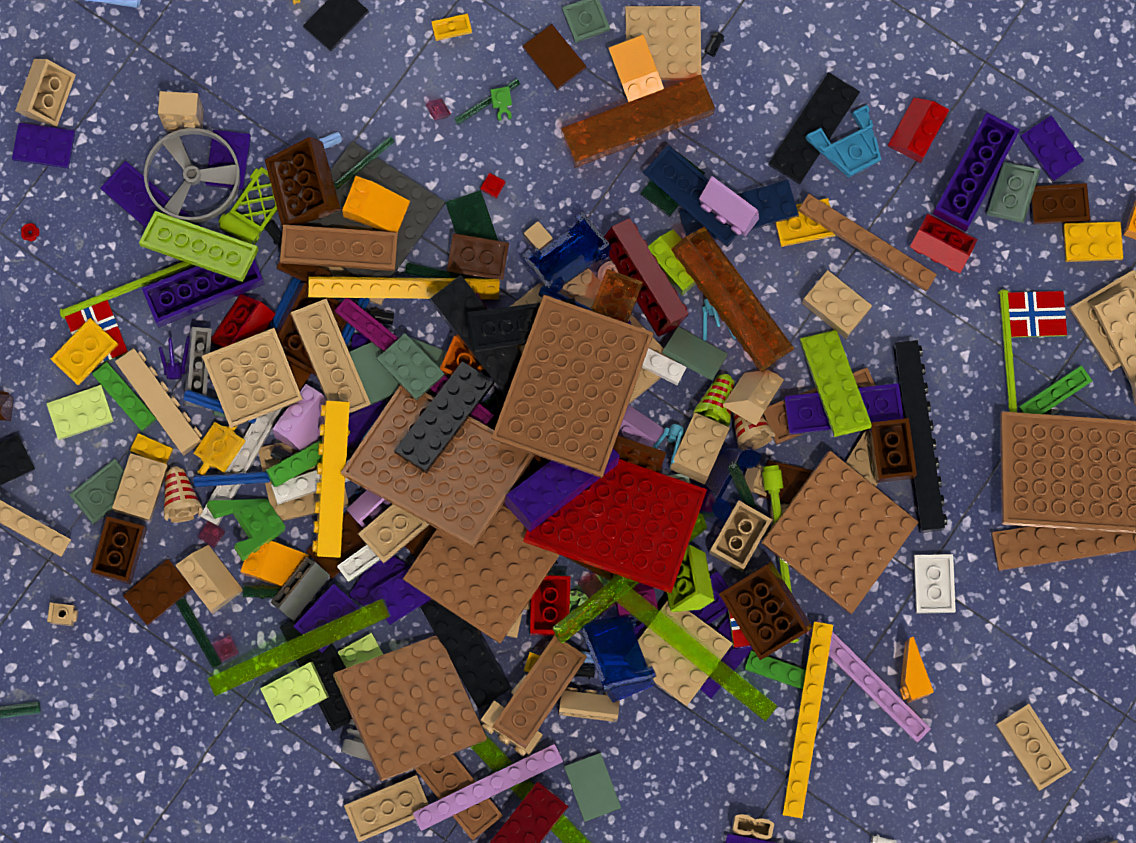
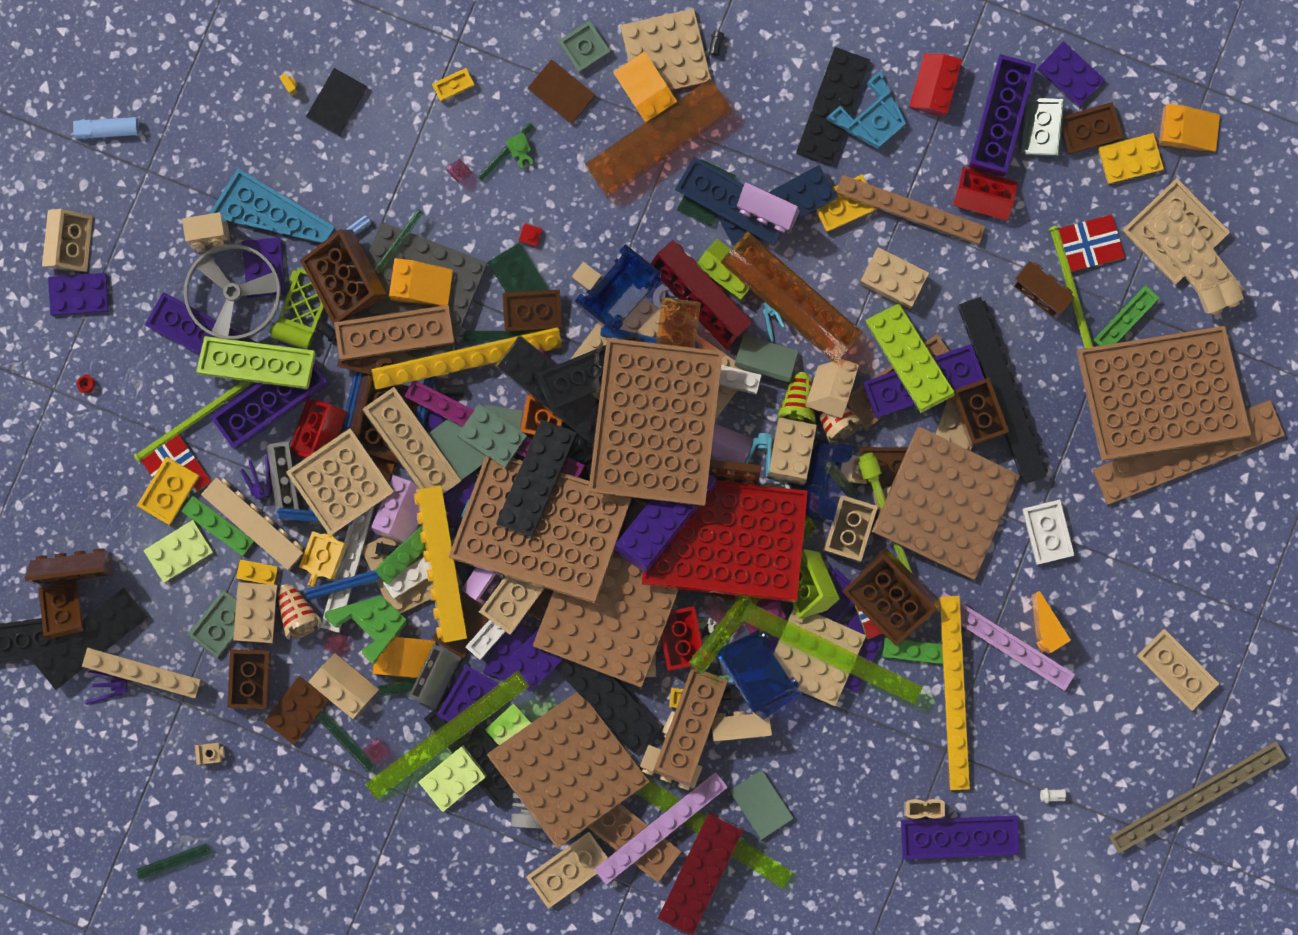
camera: 10 degrees left, 5 degrees up
none -> dark azure wing [209,168,335,243]
none -> reddish brown brick [1011,261,1074,320]

